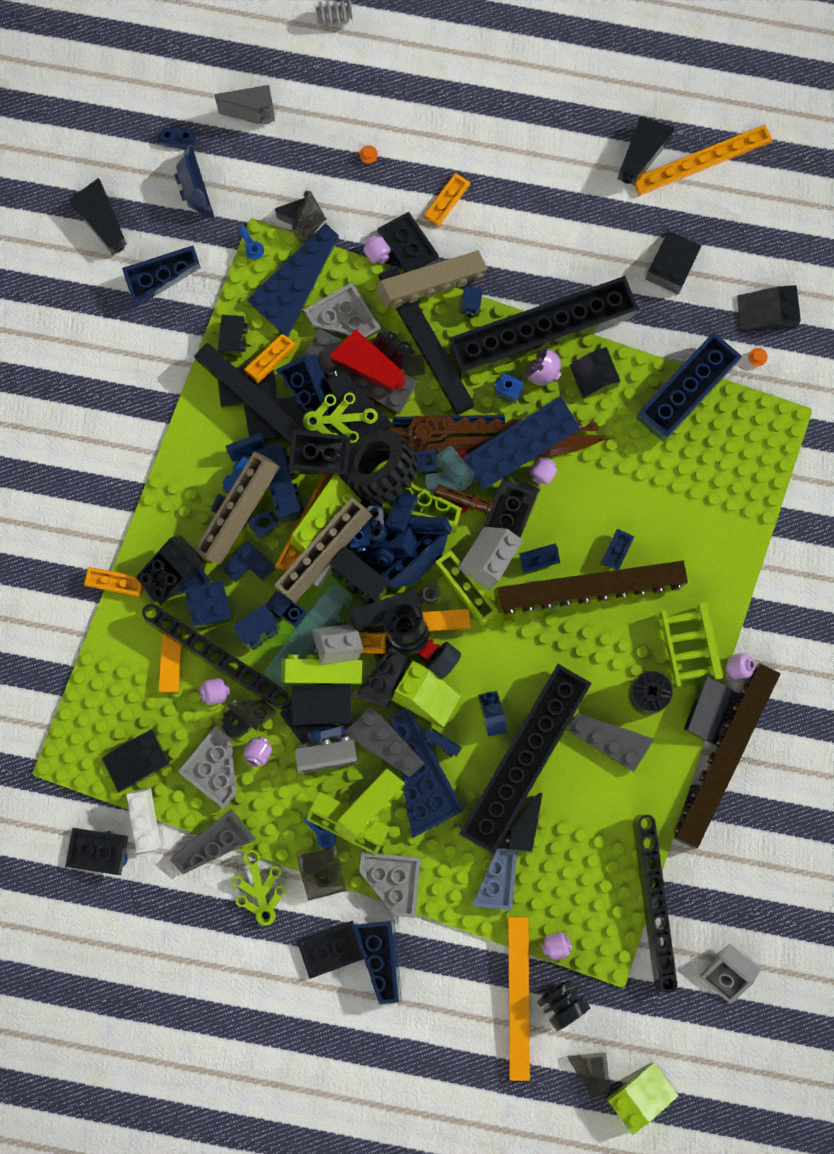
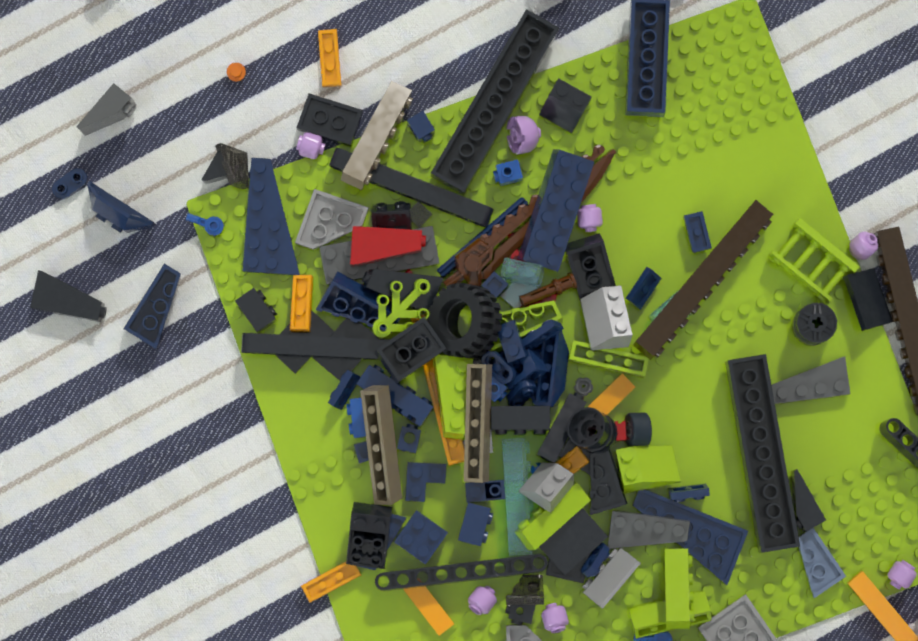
camera: 40 degrees left, 5 degrees up
dark blue slope [478,691,507,737] -> none

